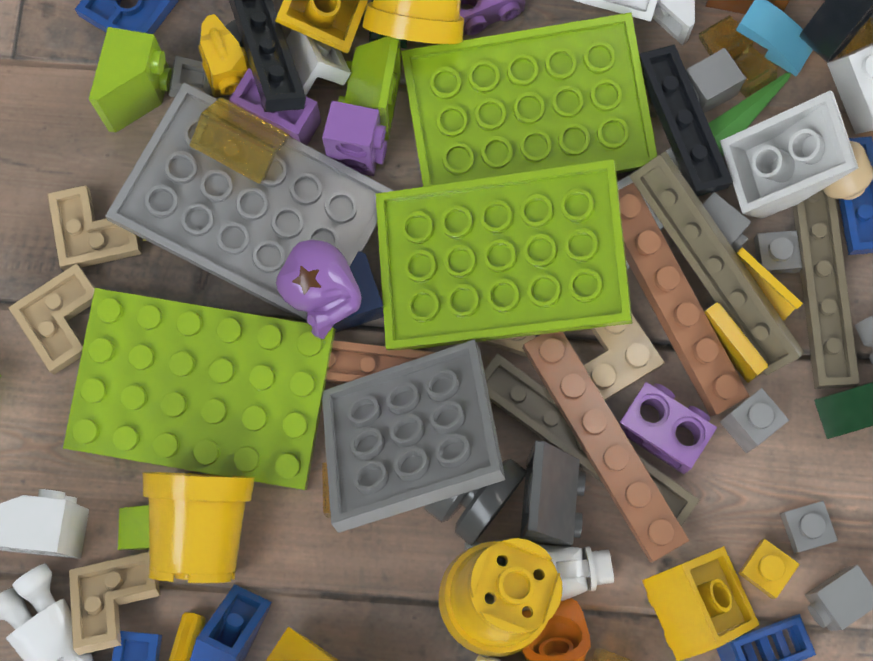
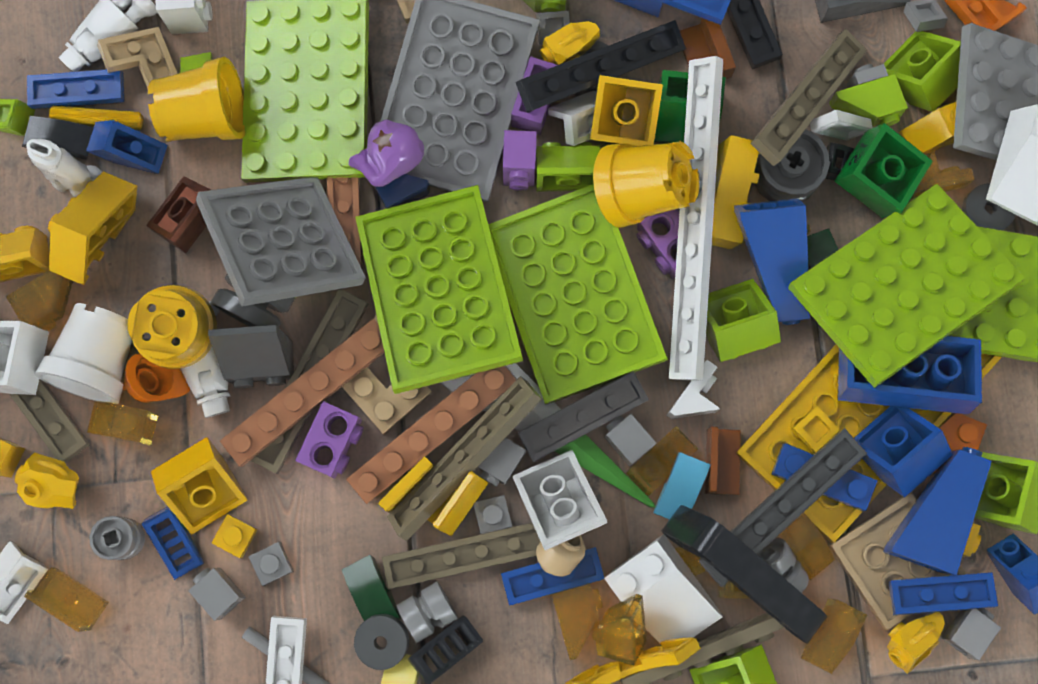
camera: 80 degrees right, 5 degrees up
clear yellow panel [189,98,289,184] -> none
light grey brick [720,388,789,453] -> none
none -> copper slope [146,176,211,254]

